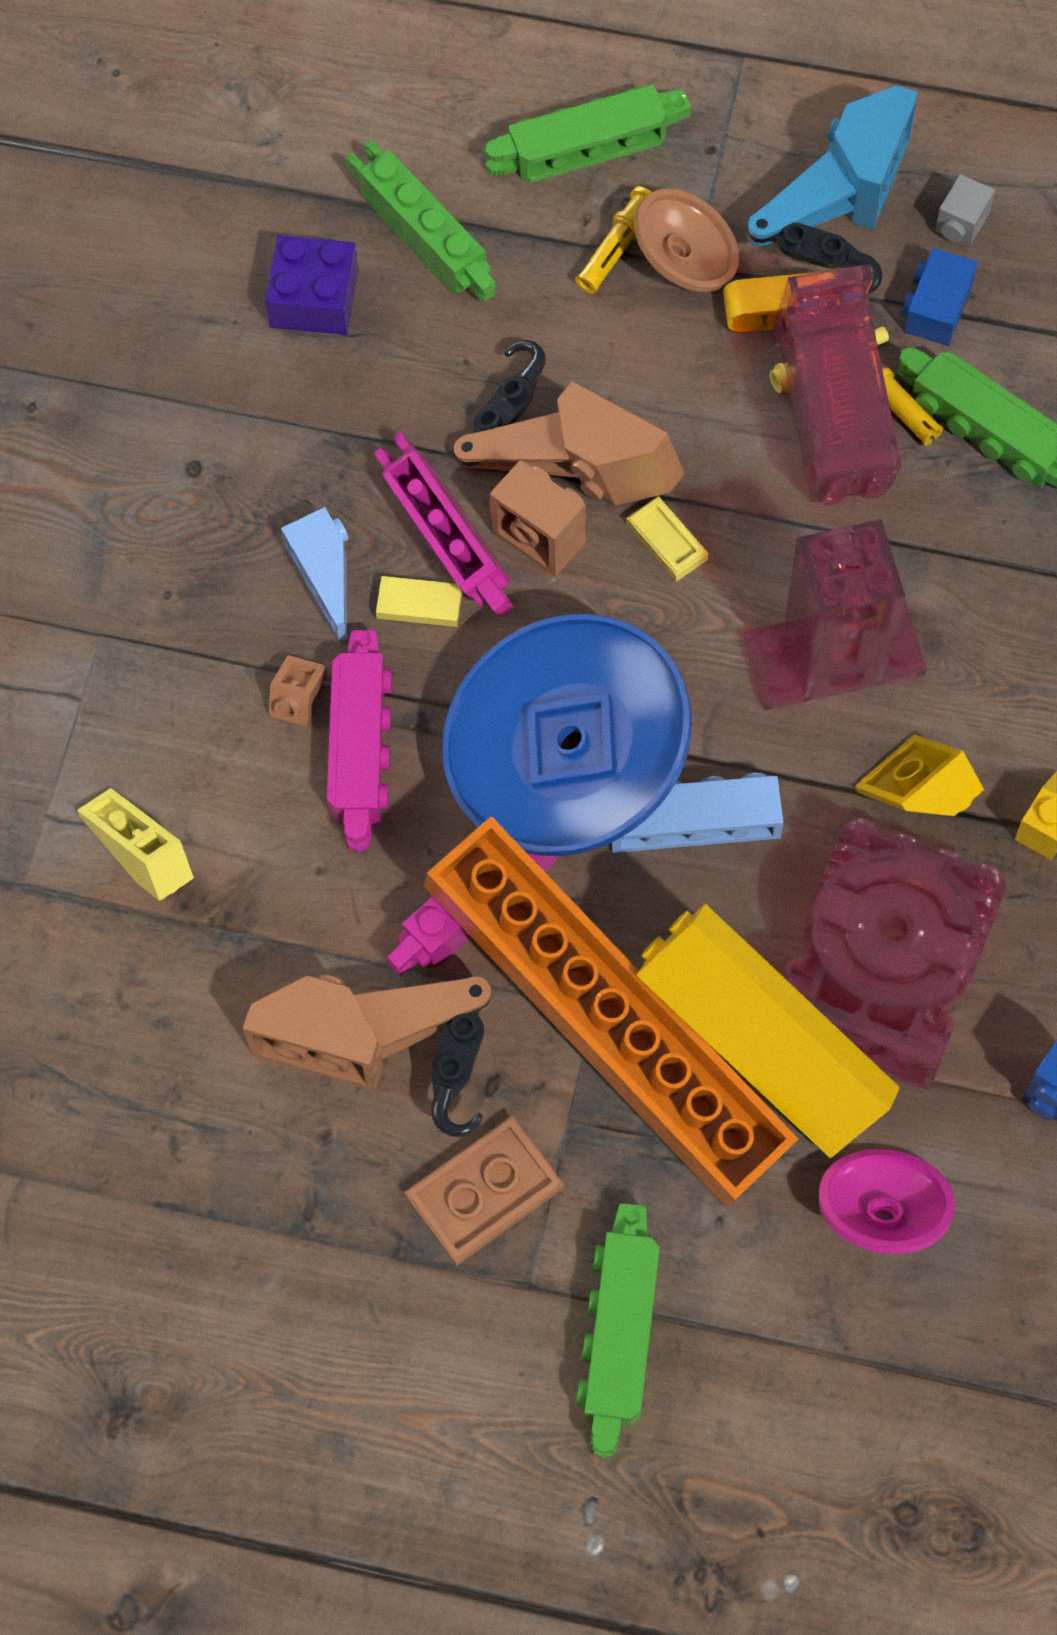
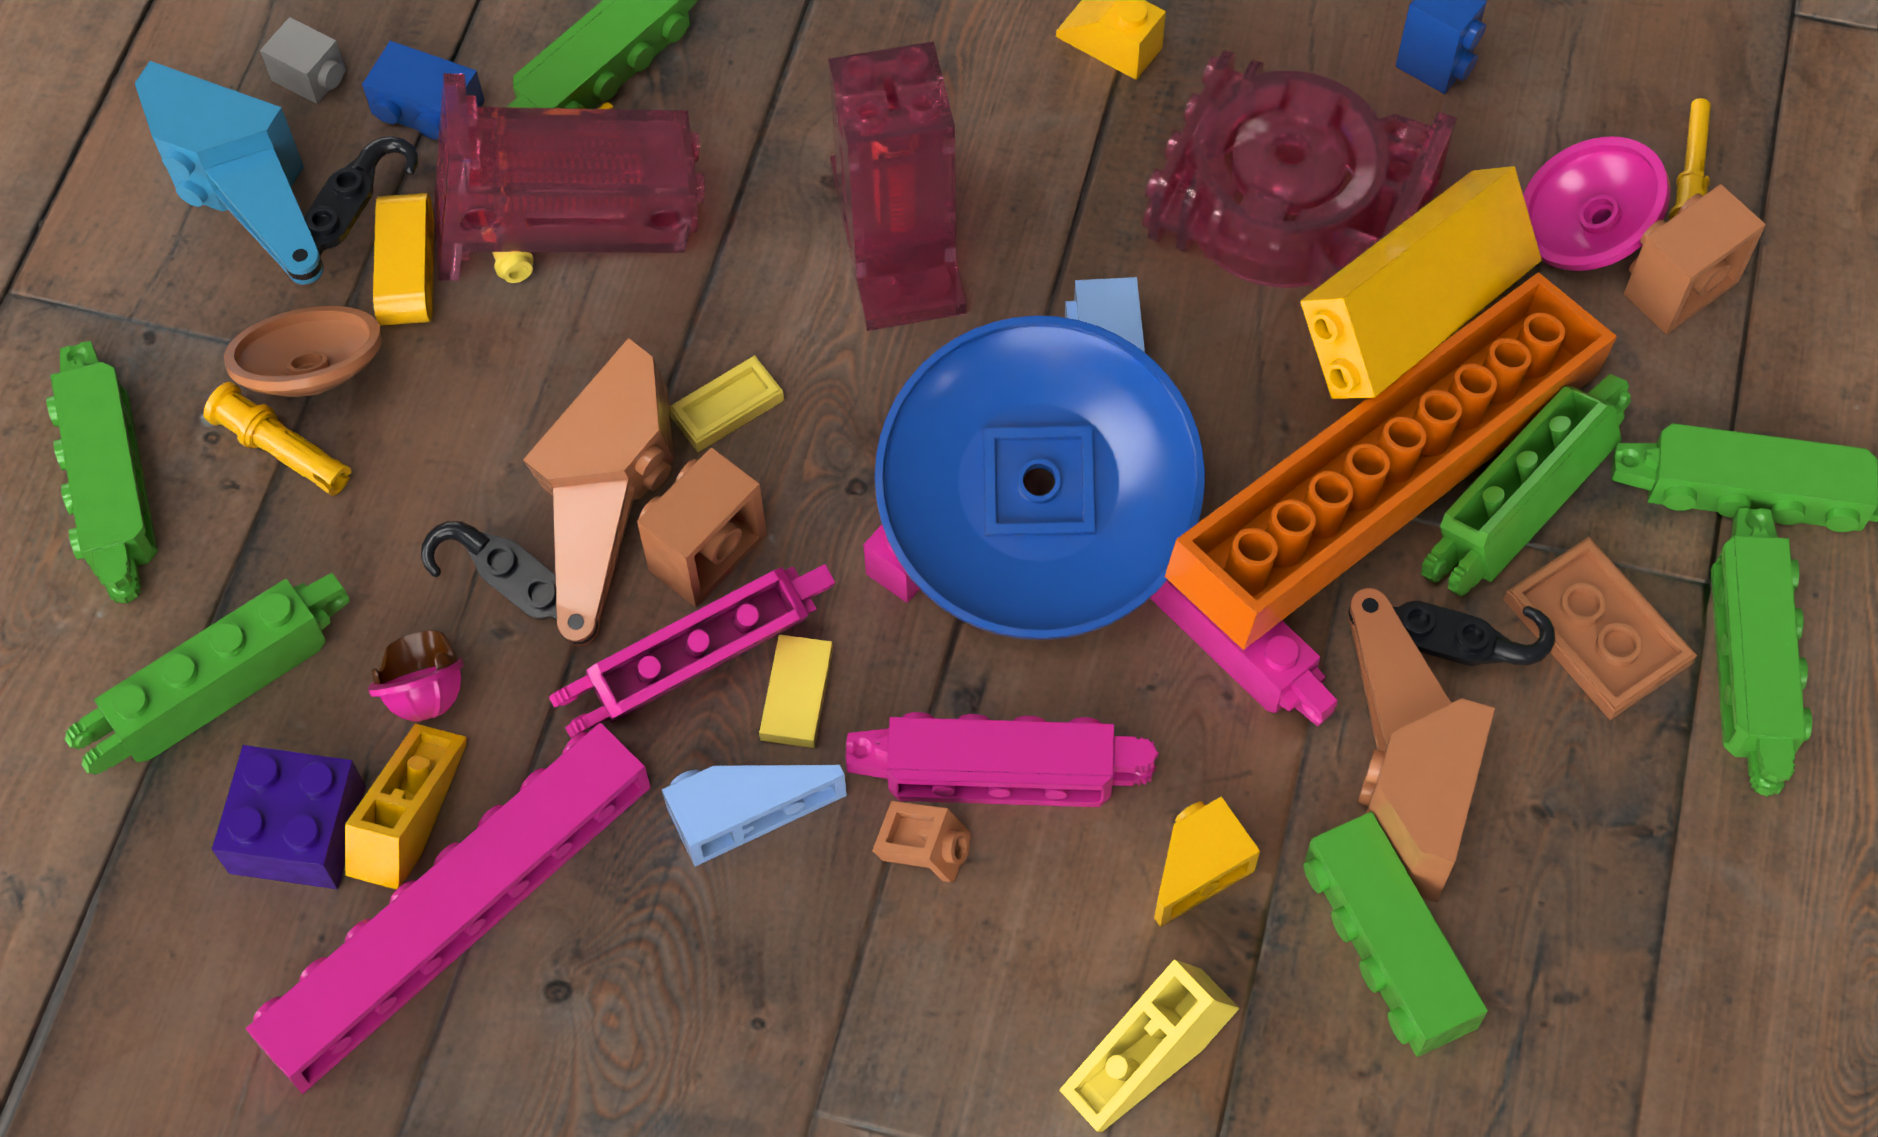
camera: 90 degrees left, 5 degrees down
yellow slope [854,734,985,816] -> none
none -> dark pink brick [245,723,651,1094]
none -> yellow slope [345,723,467,890]
none -> piece [368,630,464,722]
none -> yellow slope [1154,796,1260,927]
none -> bright green brick [1303,811,1488,1057]
none -> bright green hinge [1421,374,1631,597]
none -> nougat brick [1624,184,1766,335]
none -> yellow pin [1669,98,1711,220]
none -> bright green hinge [1711,508,1812,798]

